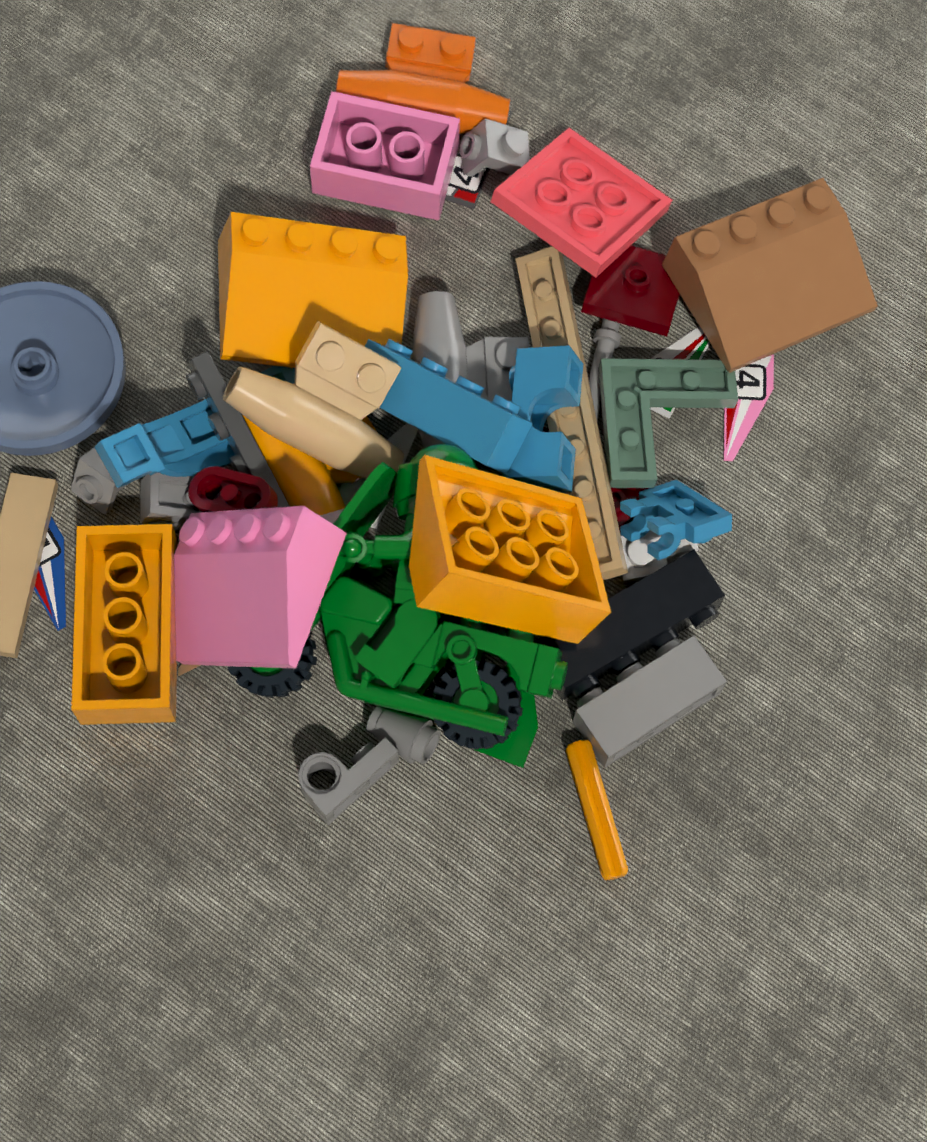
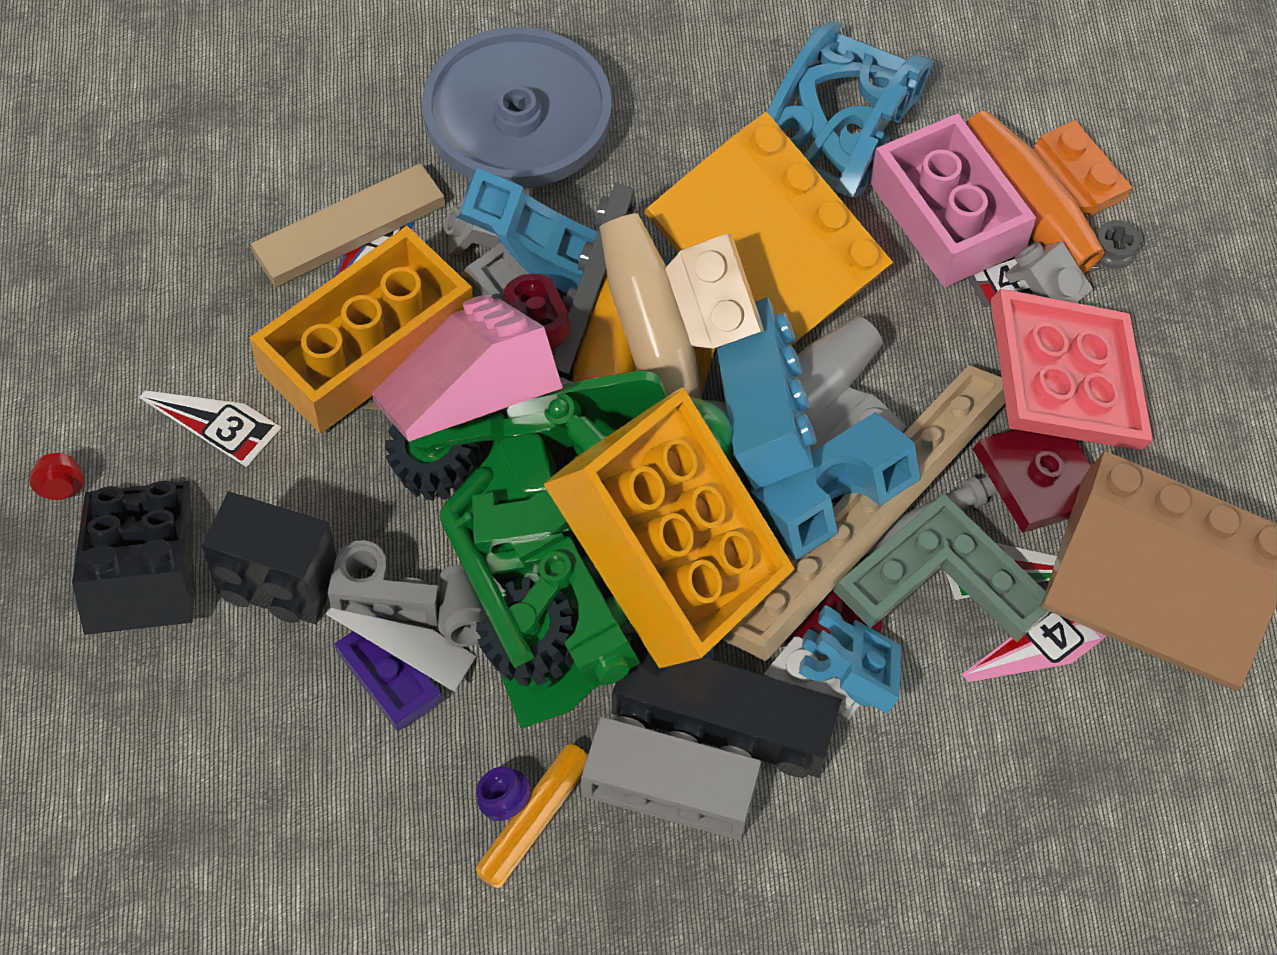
camera: 50 degrees right, 10 degrees down
none -> red plate [30,453,84,500]
none -> black slope [72,481,195,635]
none -> sticker [139,390,282,467]
none -> black brick [202,491,337,625]
none -> white sticker [326,608,476,691]
none -> dark purple plate [334,614,442,732]
none -> dark purple plate [476,766,531,821]
none -> dark azure fence [757,21,934,198]
none -> dark grey bush [1097,220,1141,269]

